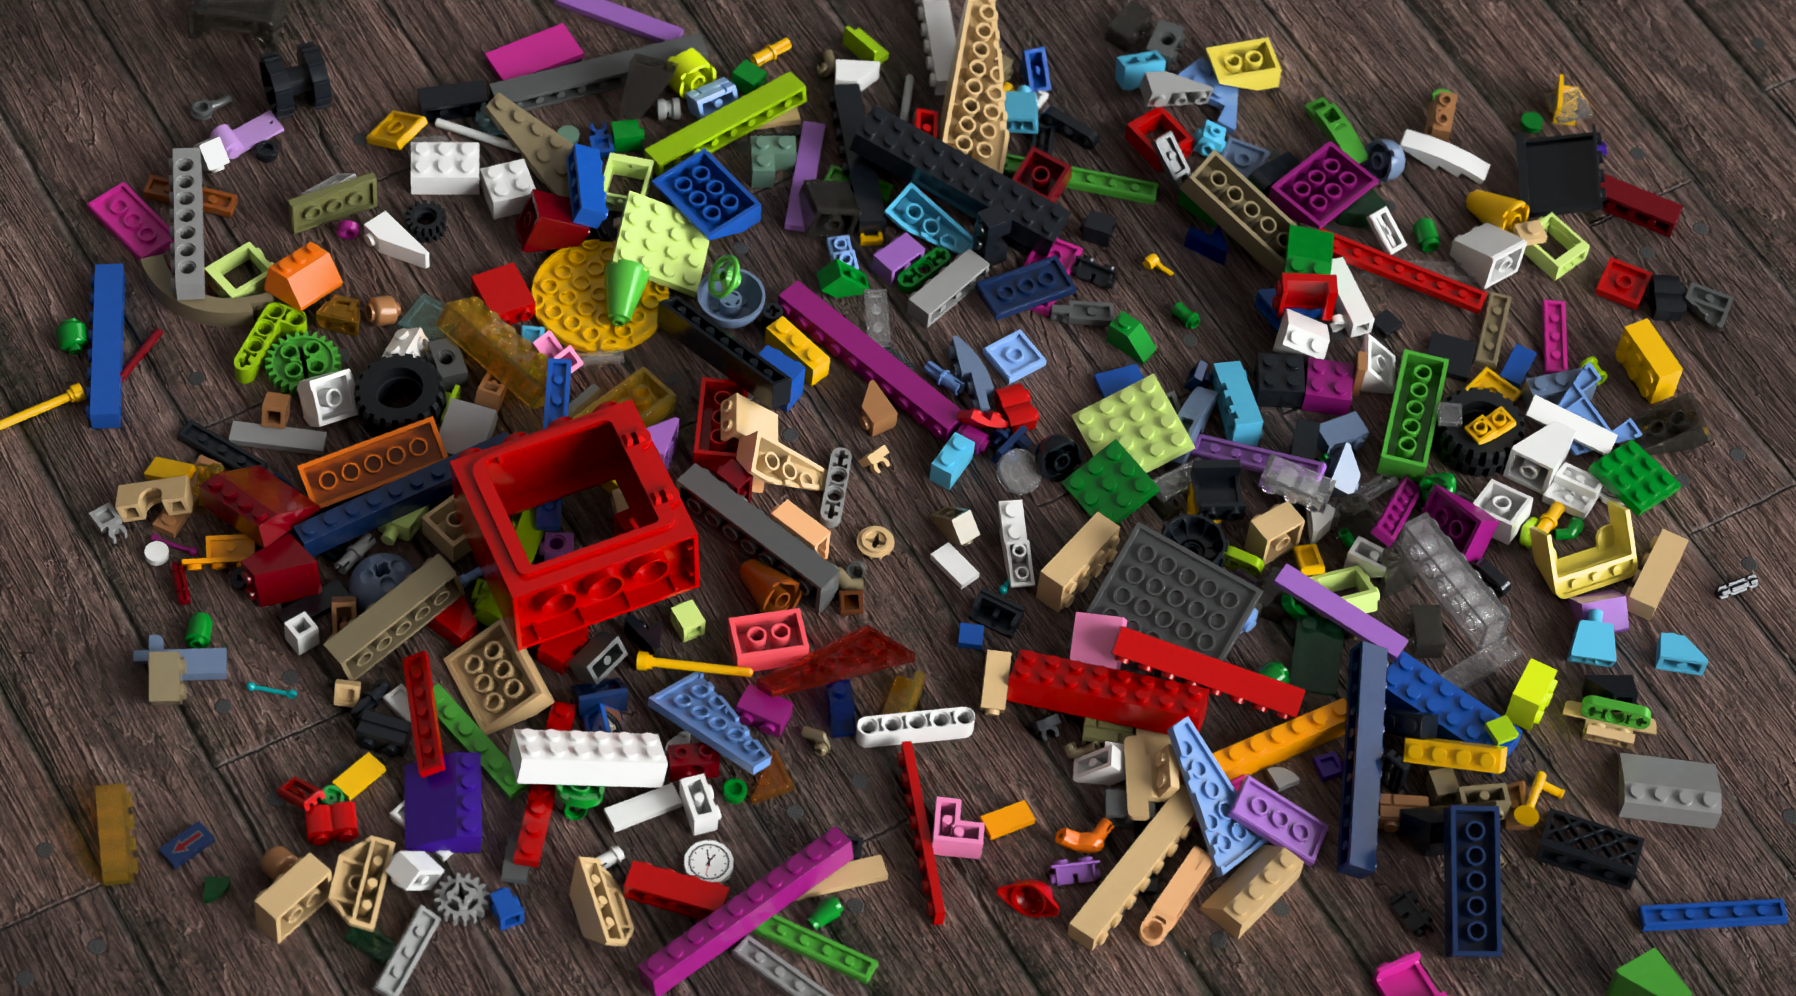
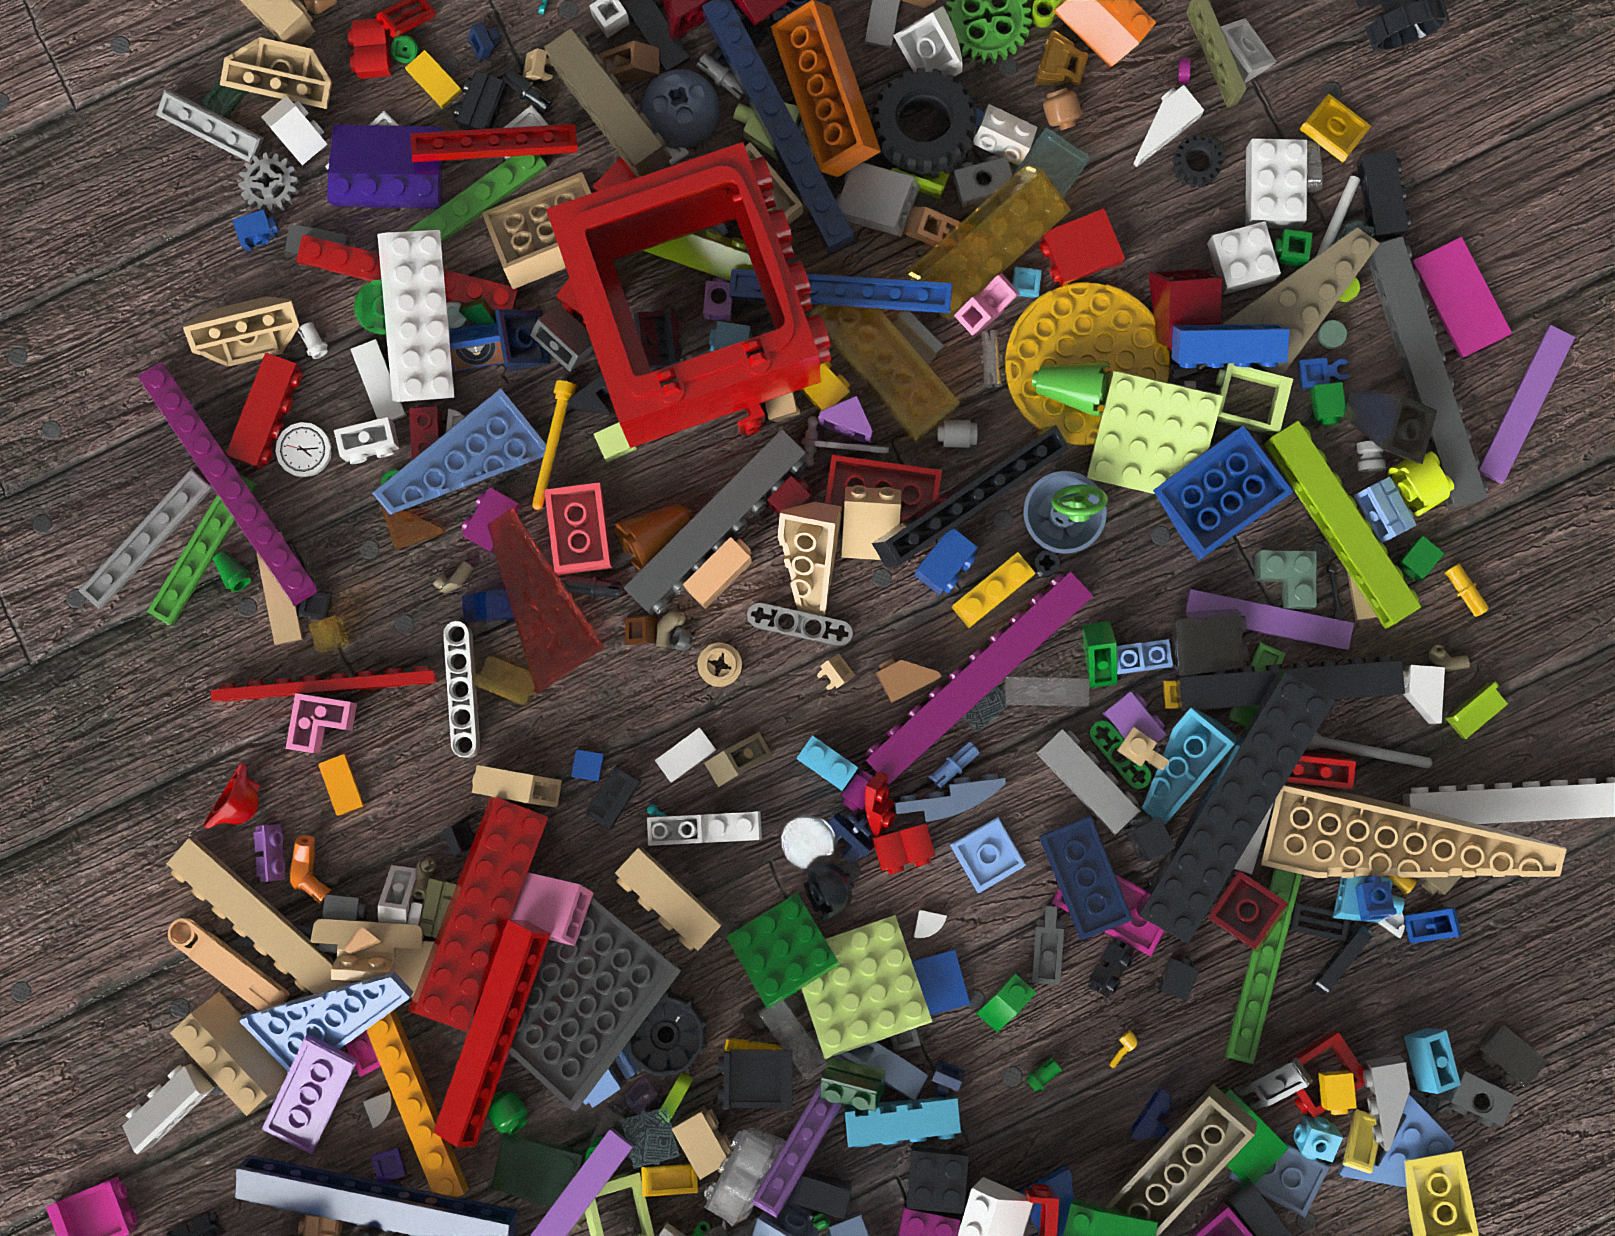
camera: 105 degrees right, 30 degrees up
none -> white slope [122,1063,215,1154]
none -> clear yellow brick [308,616,349,653]
none -> light nougat slope [345,927,383,955]
none -> dark green tile [459,298,497,325]
none -> dark blue tile [468,22,501,61]
none -> black axle [565,576,621,599]
none -> clear light blue piece [621,1107,680,1169]
none -> medium azure brick [709,321,752,358]
none -> light grey piece [801,416,889,468]
none -> dark green brick [820,1057,886,1112]
none -> white tile [913,910,947,938]
none -> light grey brick [937,420,977,448]
none -> tan plate [1117,727,1169,771]
none -> green brick [1273,229,1313,267]
none -> yellow brick [1318,1070,1357,1115]
none -> light yellow tile [1343,1109,1379,1174]
none -> blue brick [1355,876,1397,921]

